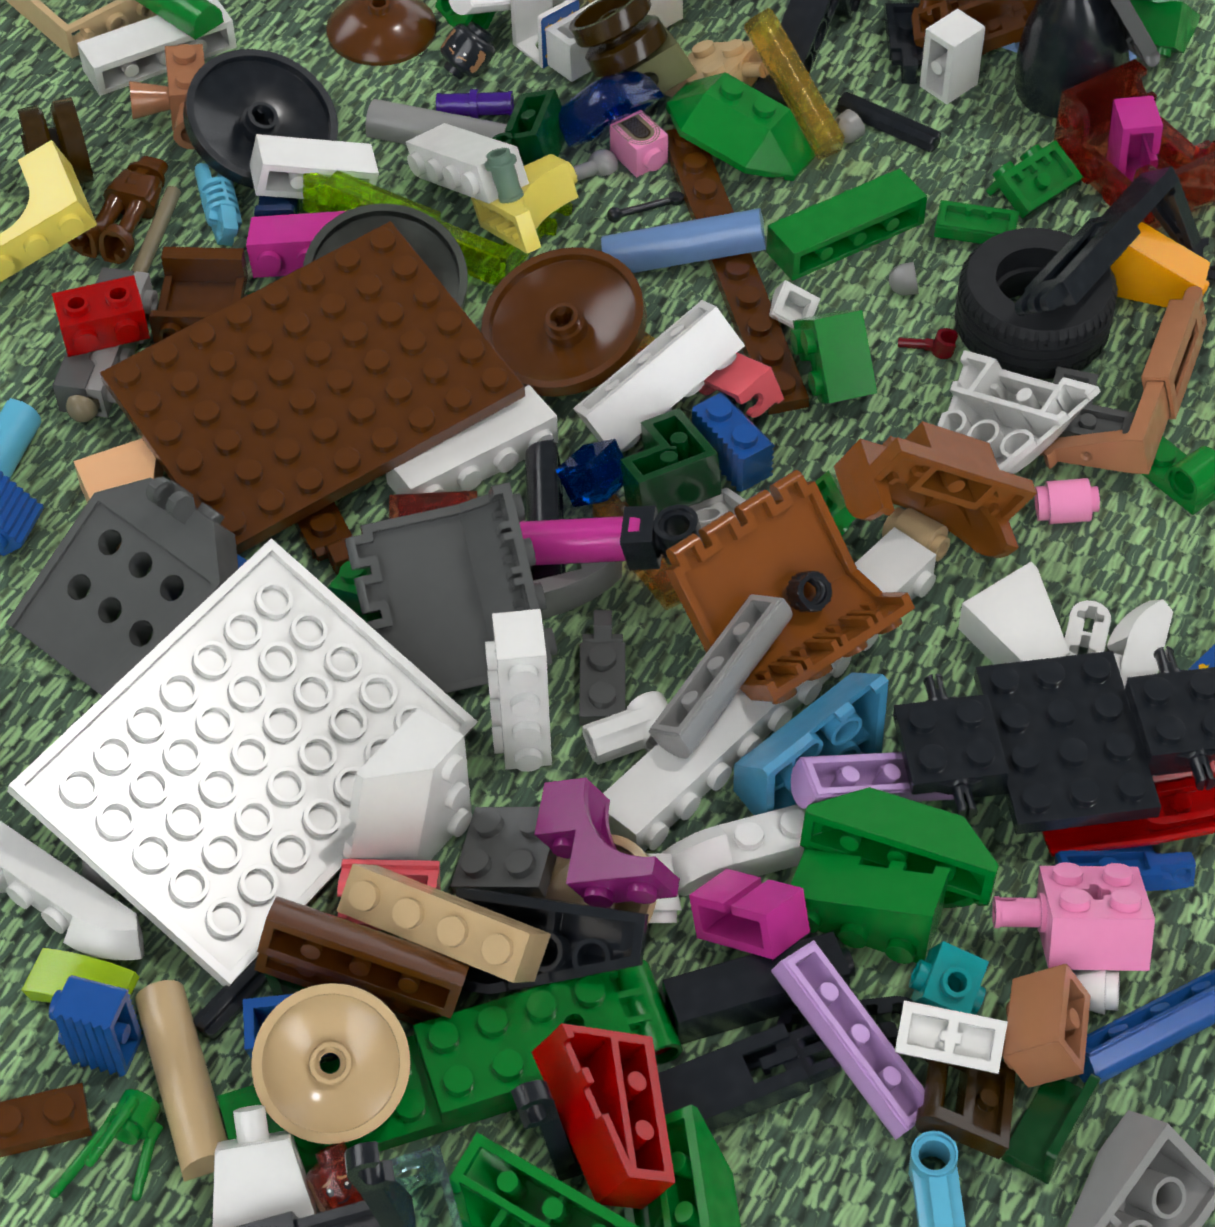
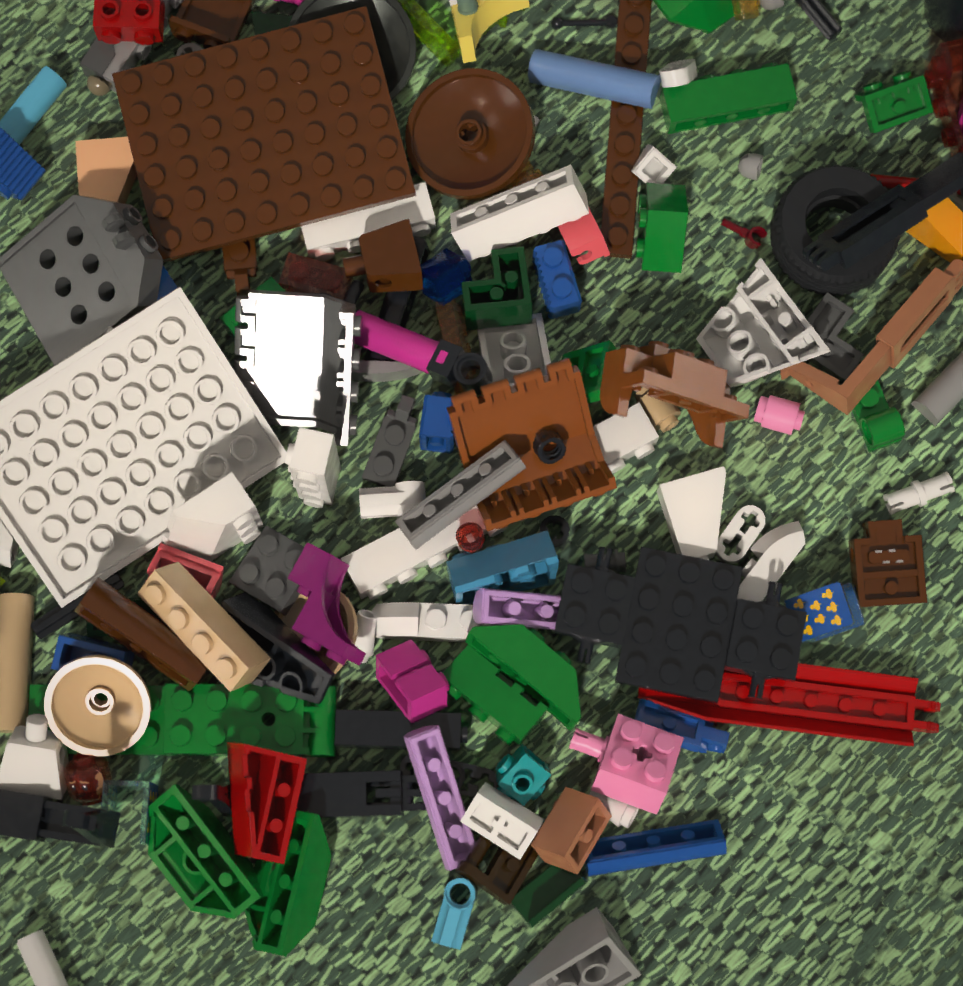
camera: 15 degrees right, 25 degrees up
green plate [934,200,1019,244] -> none
none -> reddish brown torso [342,219,423,293]
none -> blue brick [419,392,455,454]
none -> clear red hinge [456,522,485,553]
none -> white beam [659,59,698,88]

